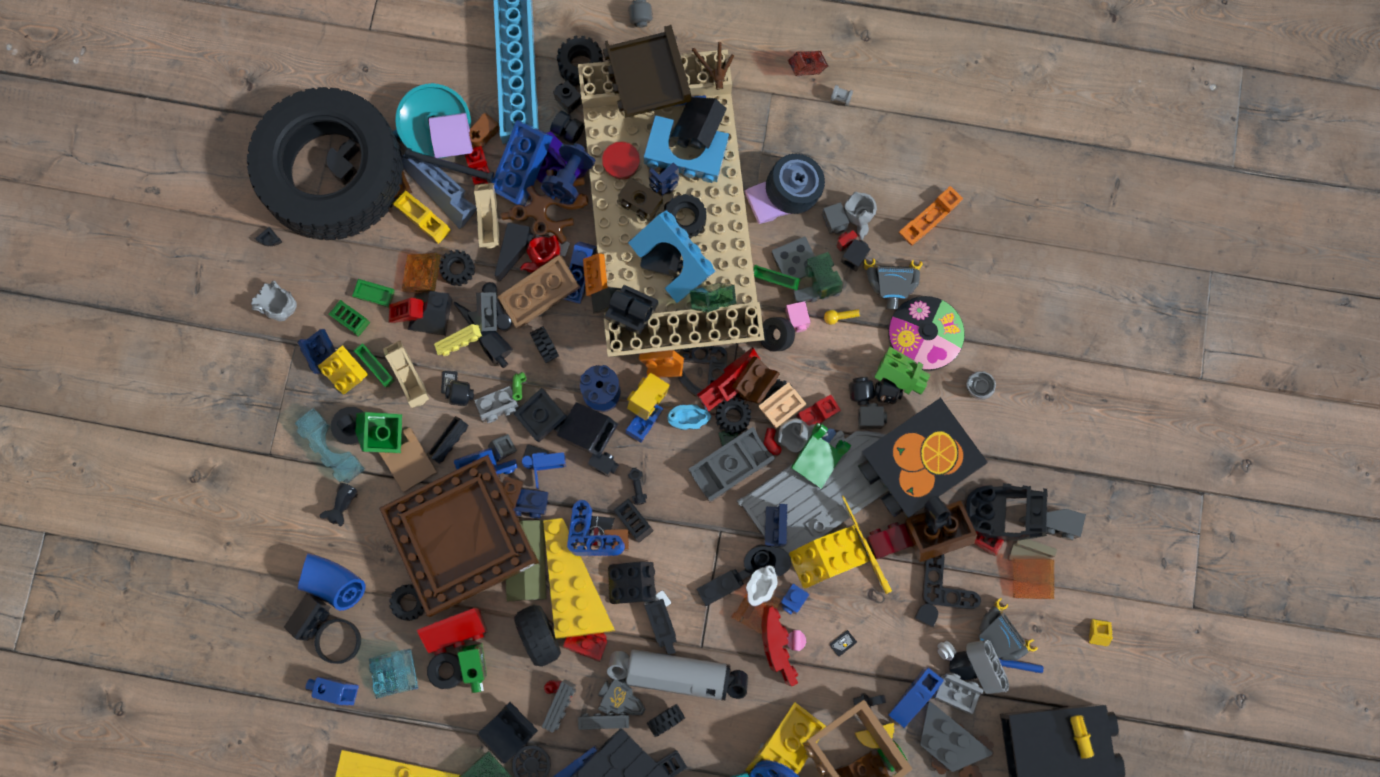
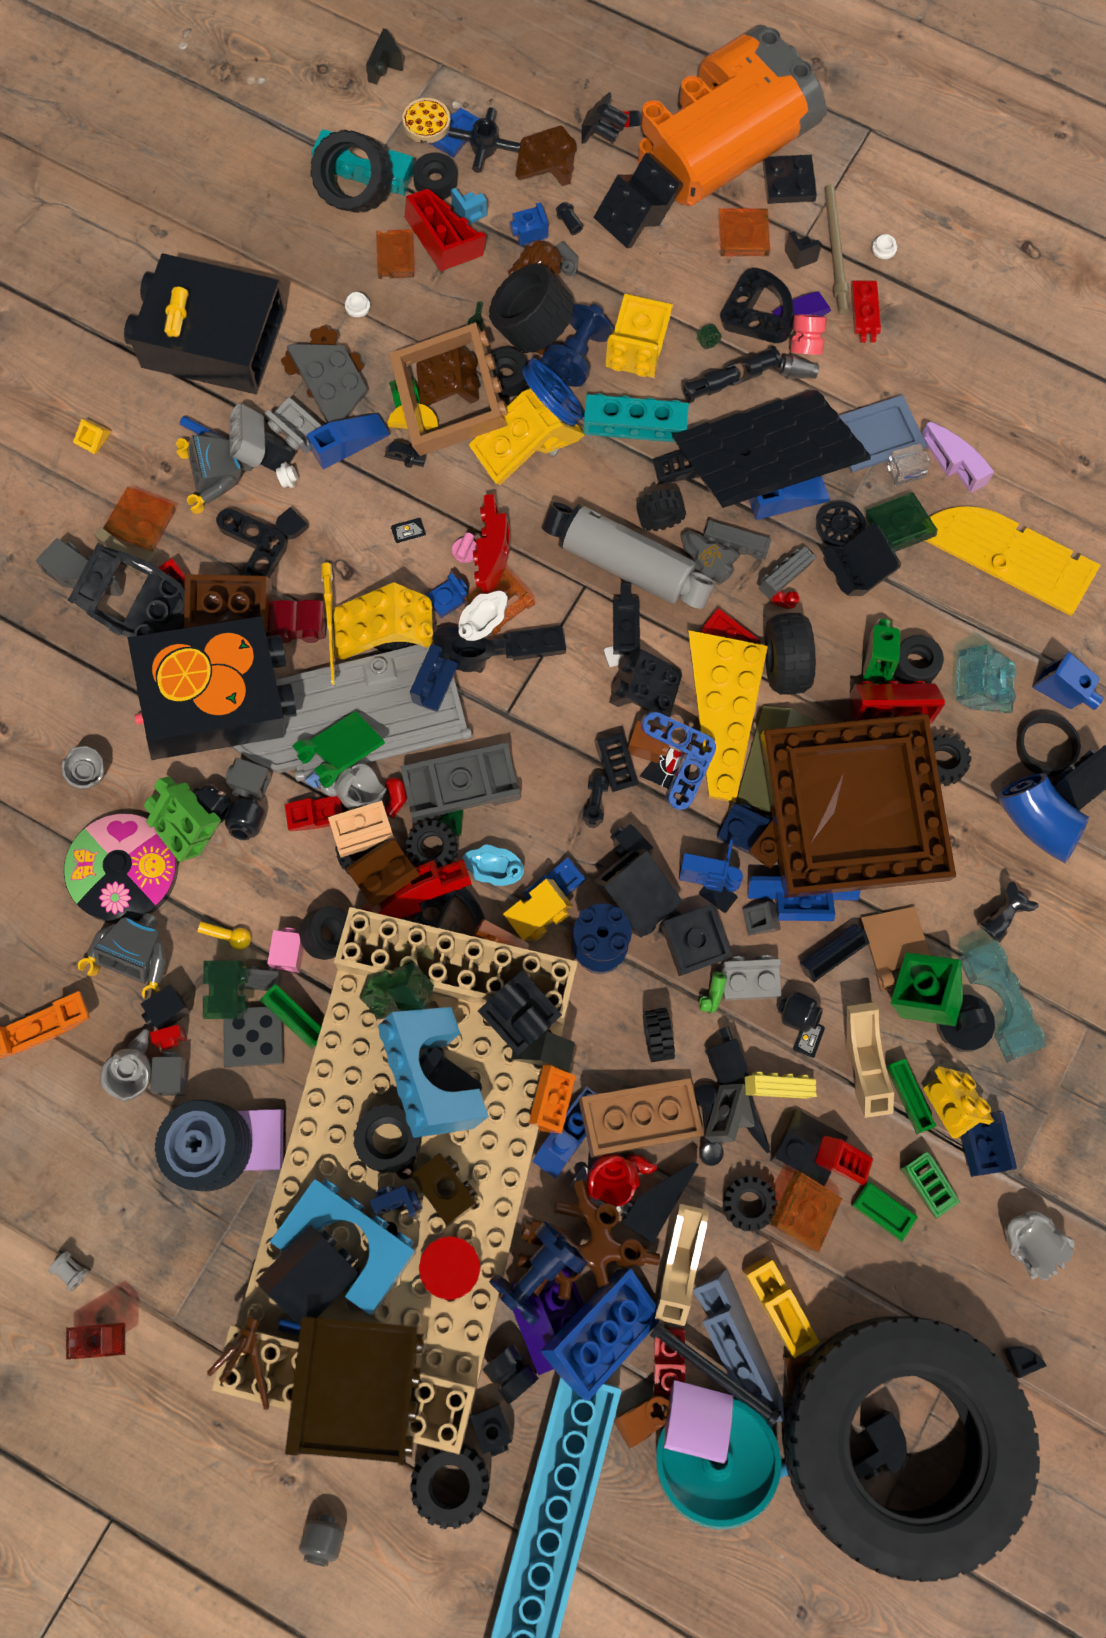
camera: 160 degrees left, 5 degrees down
black piece [924,497,952,534] -> none

